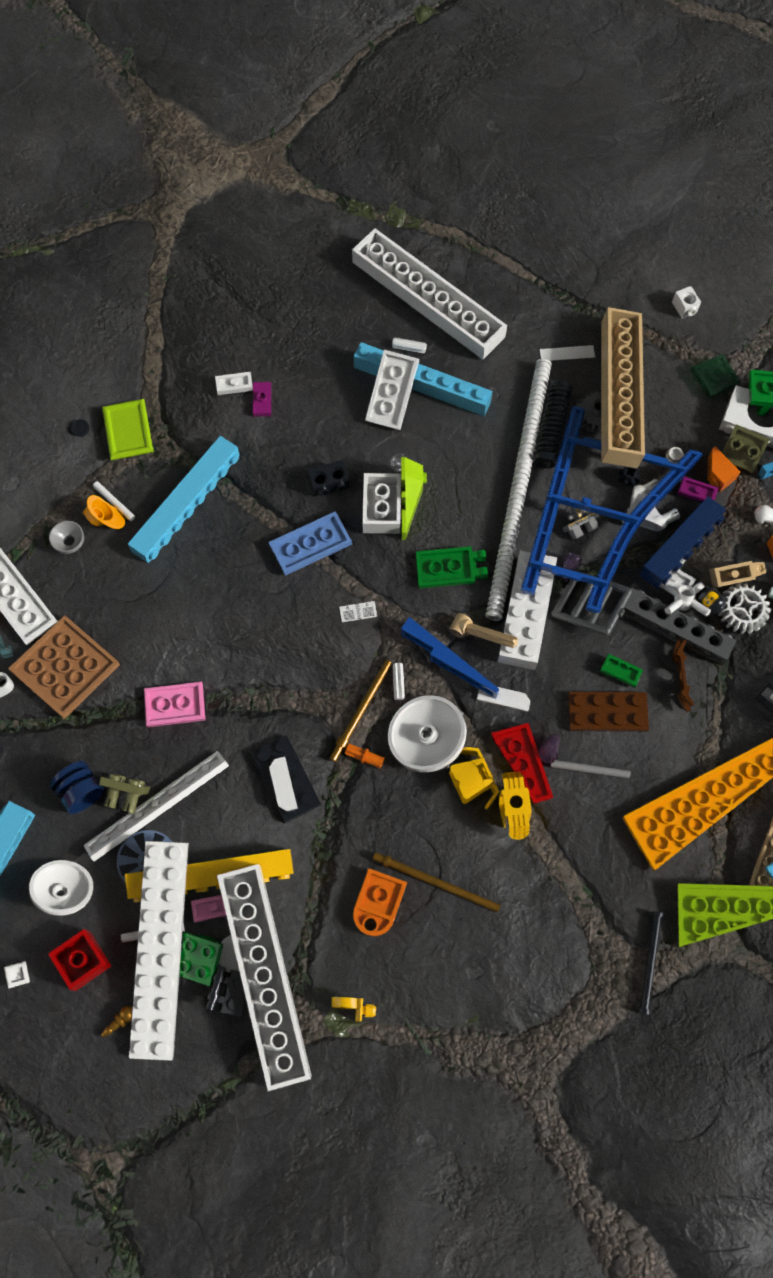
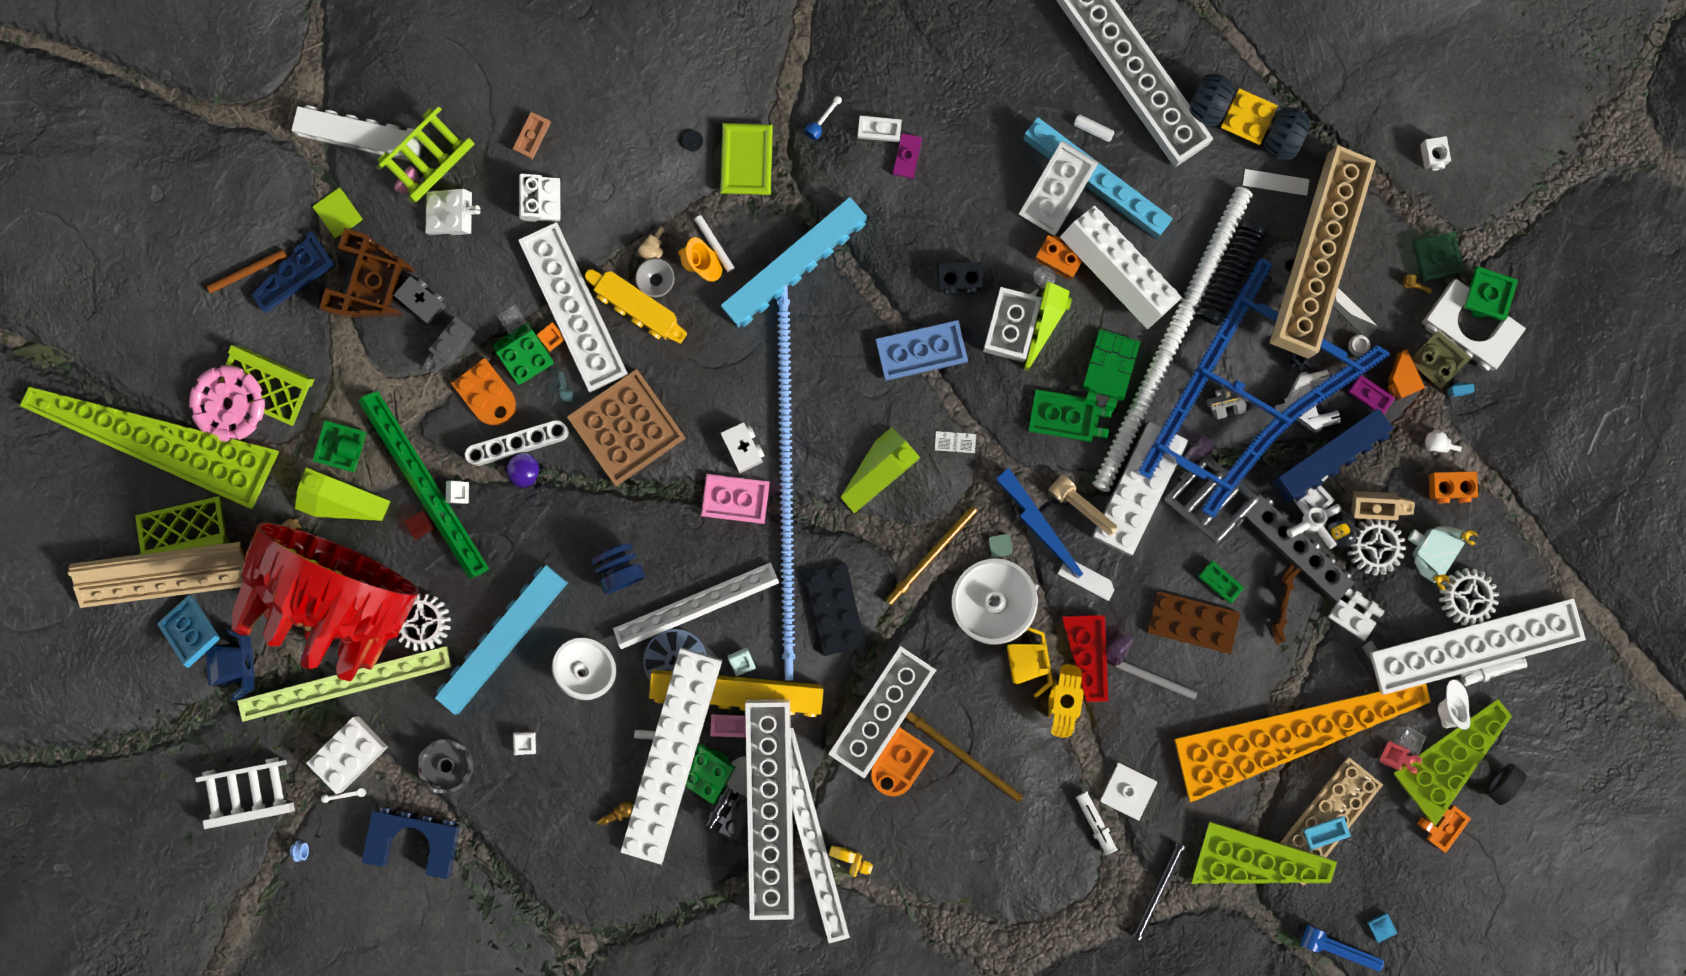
camera: 15 degrees right, 15 degrees up
red brick [48,929,111,991] -> none
olive plate [99,774,150,813] -> none
white piece [269,757,298,811] -> none
orange axle [345,744,385,769] -> none
white axle [393,663,405,700] -> none
none -> yellow hinge [585,269,687,344]
none -> tan piece [638,227,665,260]
none -> white brick [721,422,764,473]
none -> light aqua tile [728,648,756,676]
none -> light blue hose [777,286,795,681]
none -> white plate [791,728,850,943]
none -> hinge [803,96,842,141]
none -> white brick [828,646,936,778]
none -> lime wedge [841,427,920,513]
none -> sand green piece [989,534,1013,558]
none -> orange brick [1034,235,1082,281]
none -> white brick [1060,206,1182,329]
none -> white pin [1075,791,1118,855]
none -> green tile [1082,329,1140,412]
none -> white plate [1100,763,1157,821]
none -> black plate [1189,74,1311,160]
none -> white plate [1327,589,1384,641]
none -> sticker [1333,288,1378,338]
none -> pearl gold hand [1403,274,1432,294]

